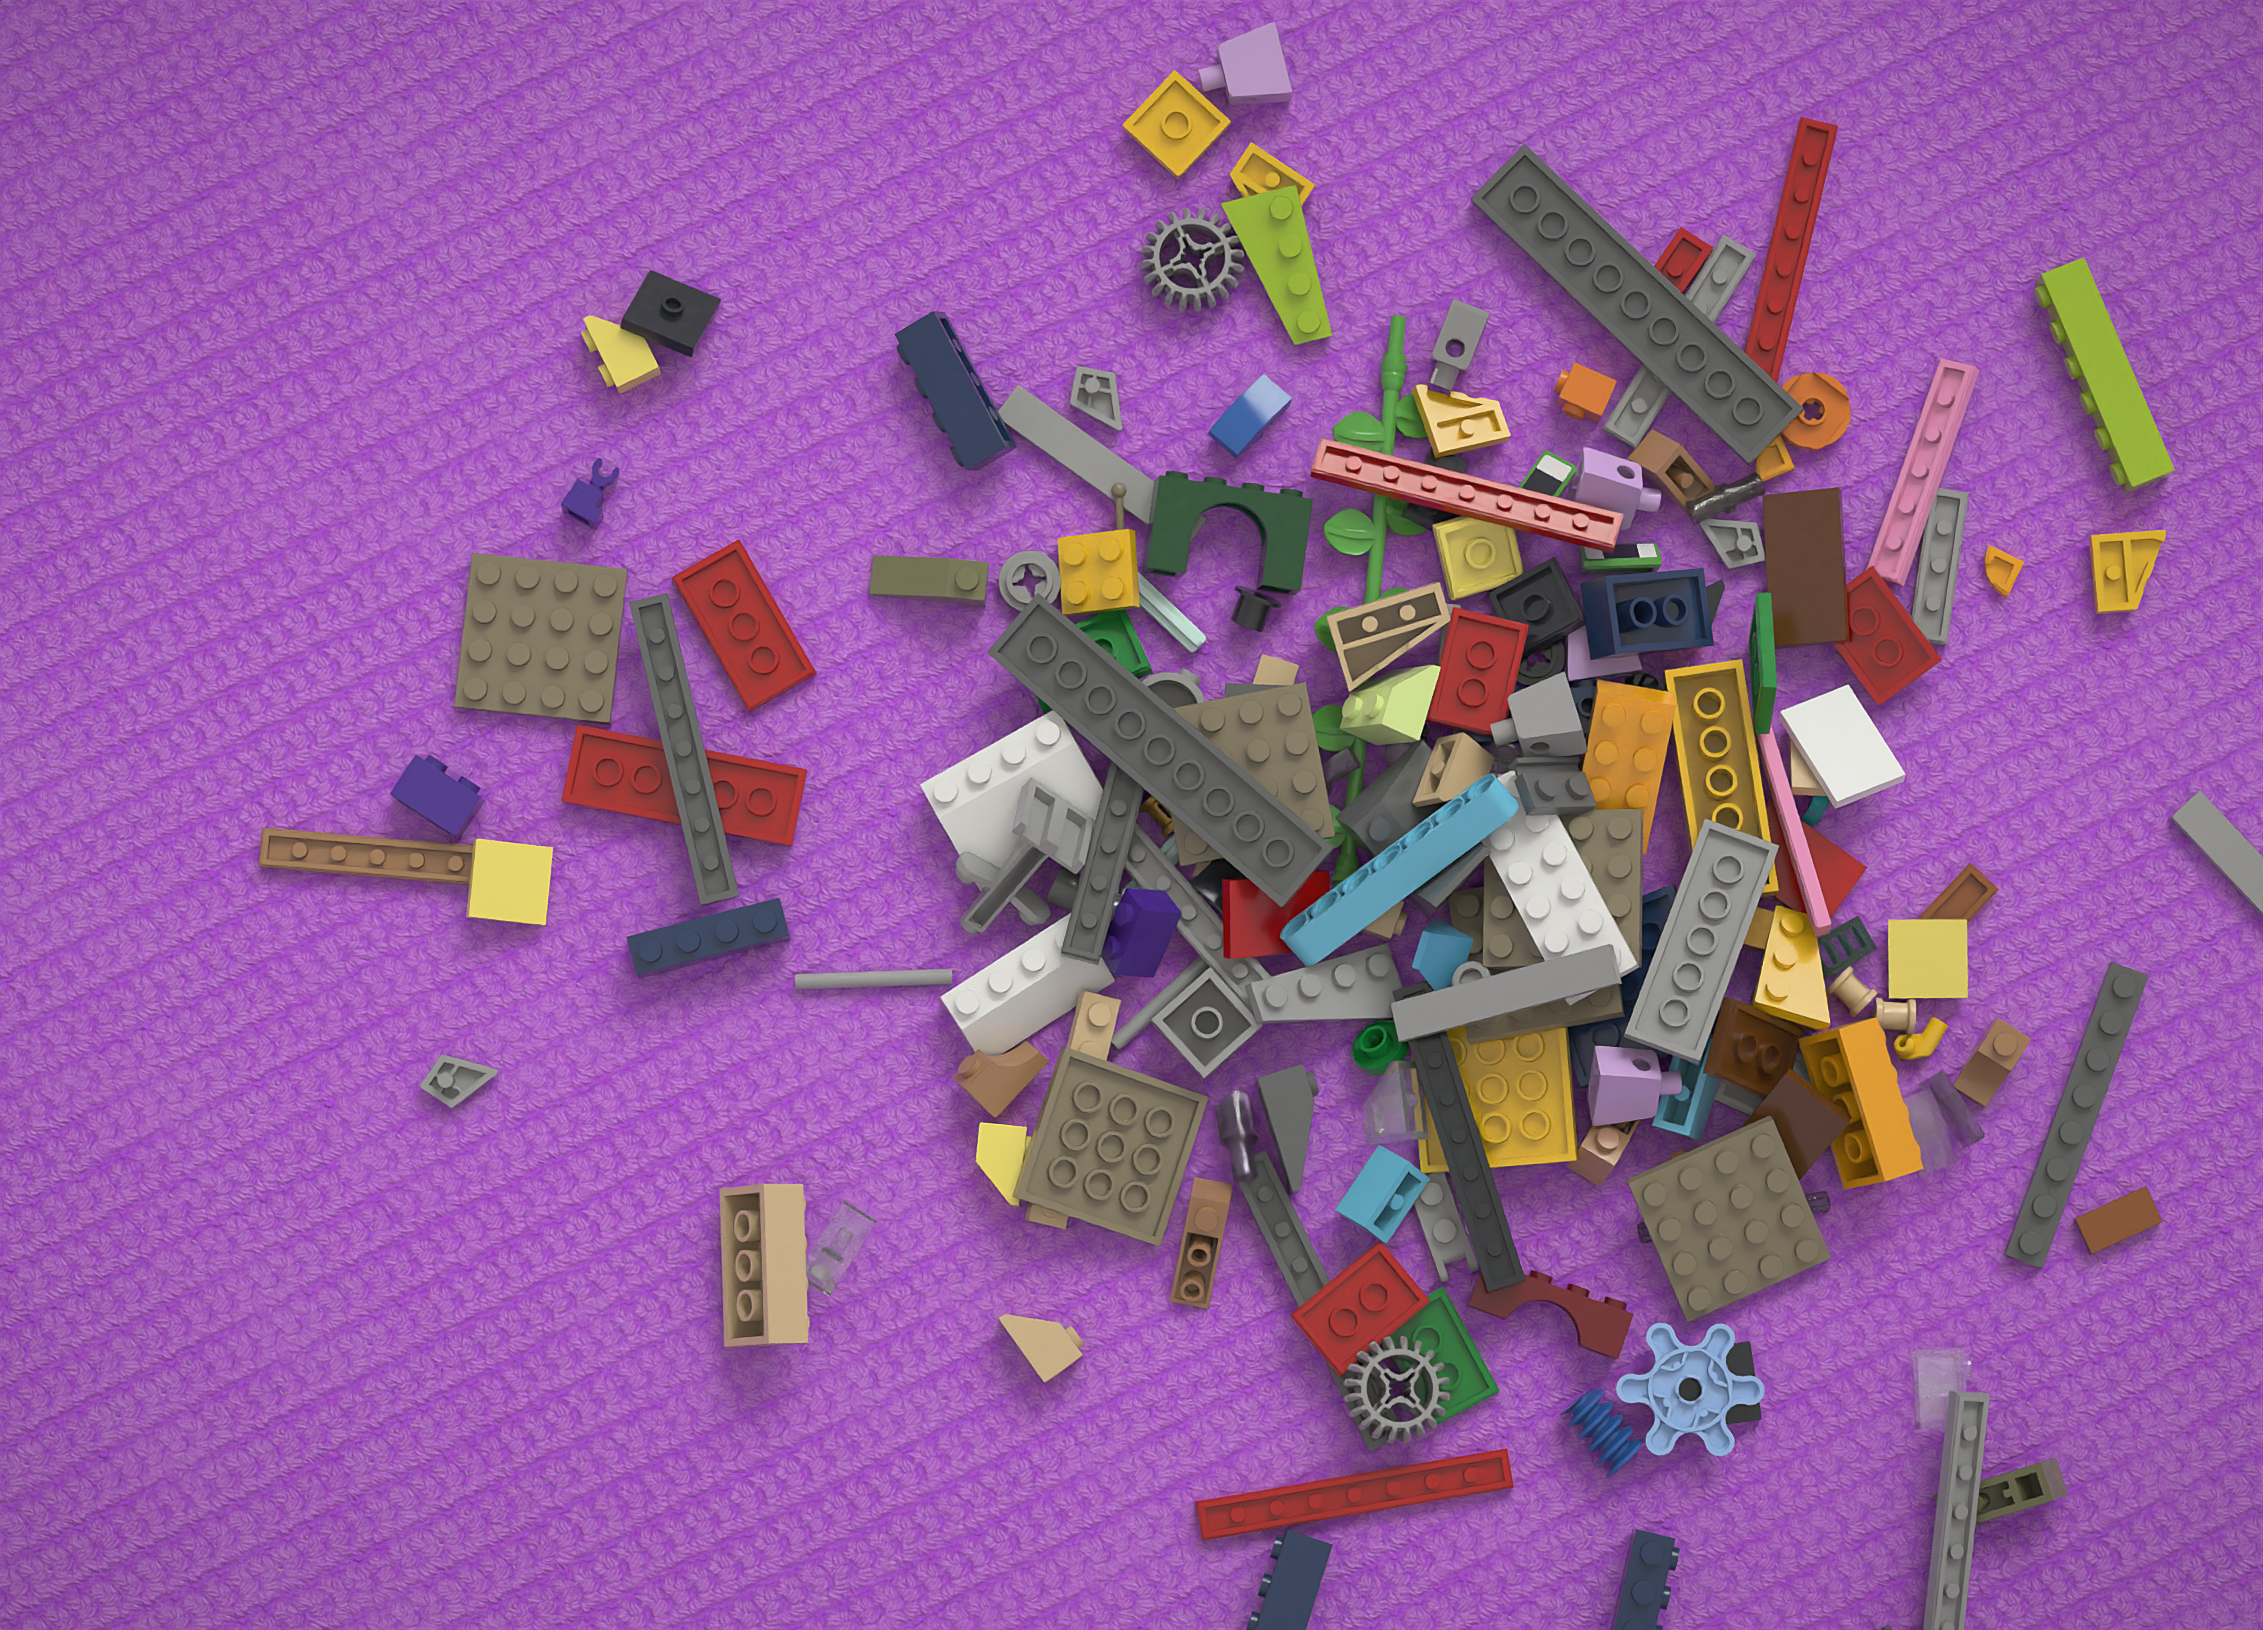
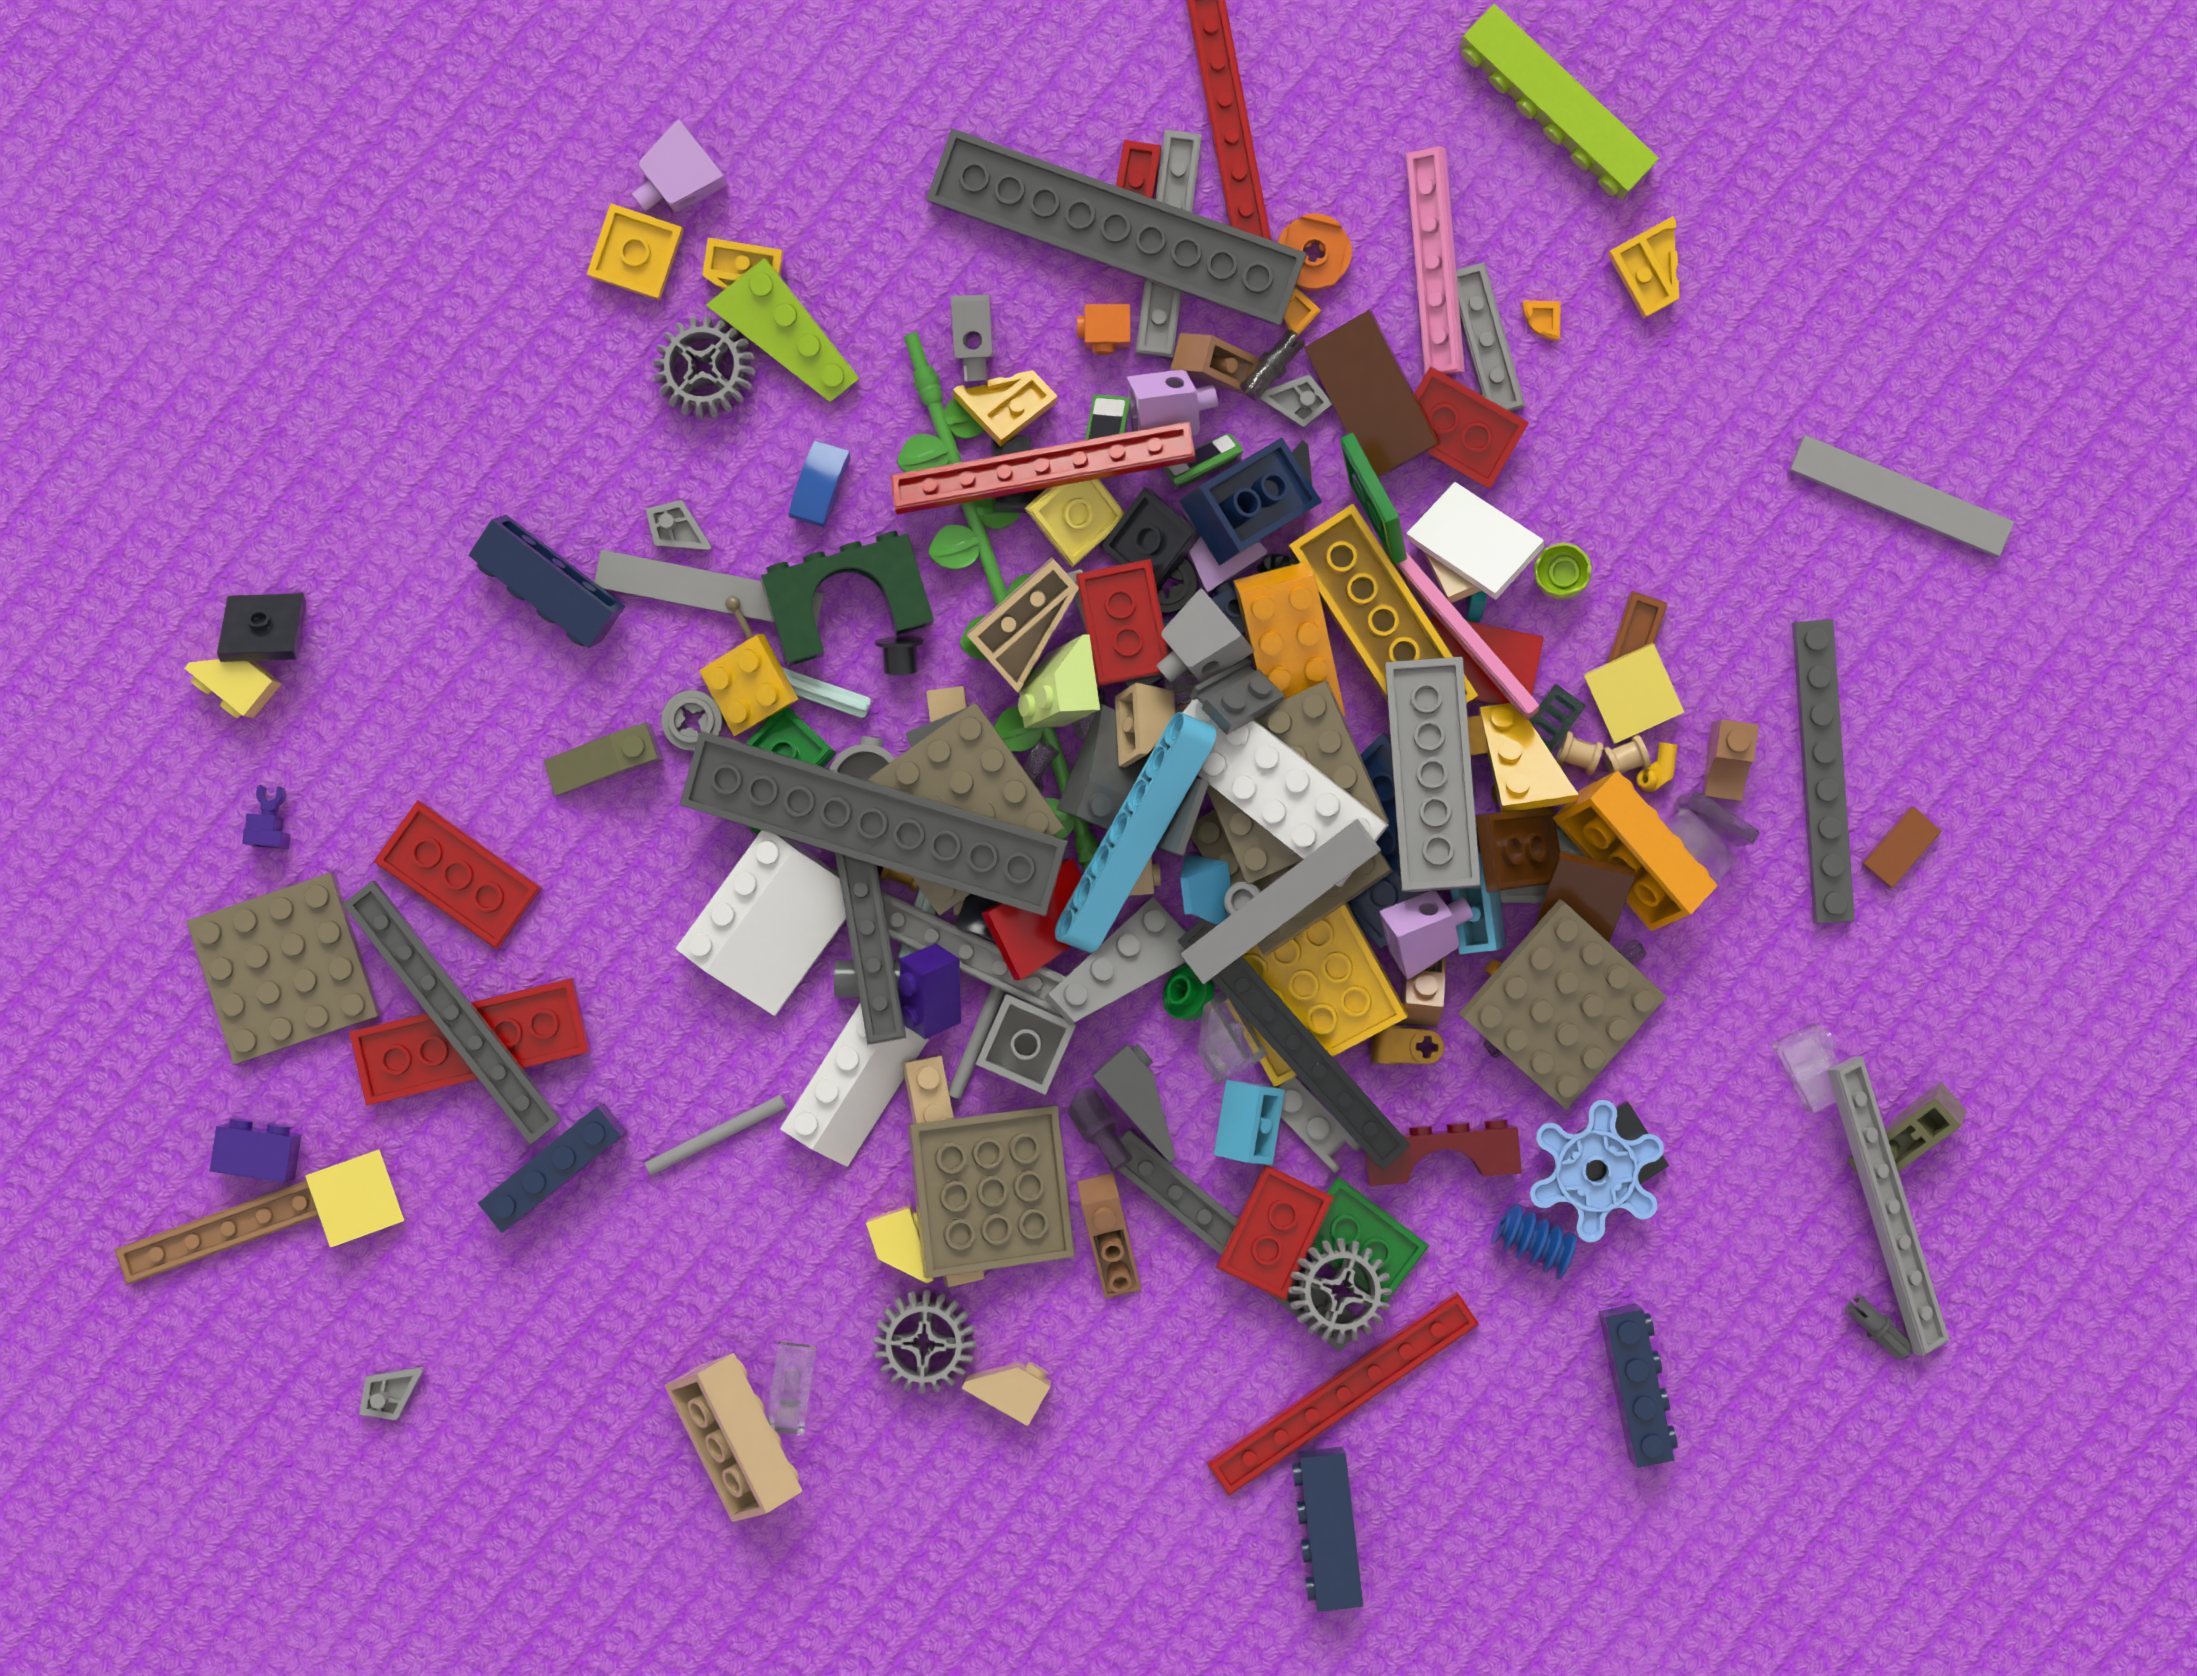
camera: 25 degrees left, 5 degrees up
medium nougat arch [952,1041,1049,1119] -> none
light grey piece [955,778,1094,934] -> none
none -> light grey gear [873,1289,976,1394]
none -> pearl gold piece [1370,1025,1444,1064]
none -> lime hair [1533,542,1592,600]

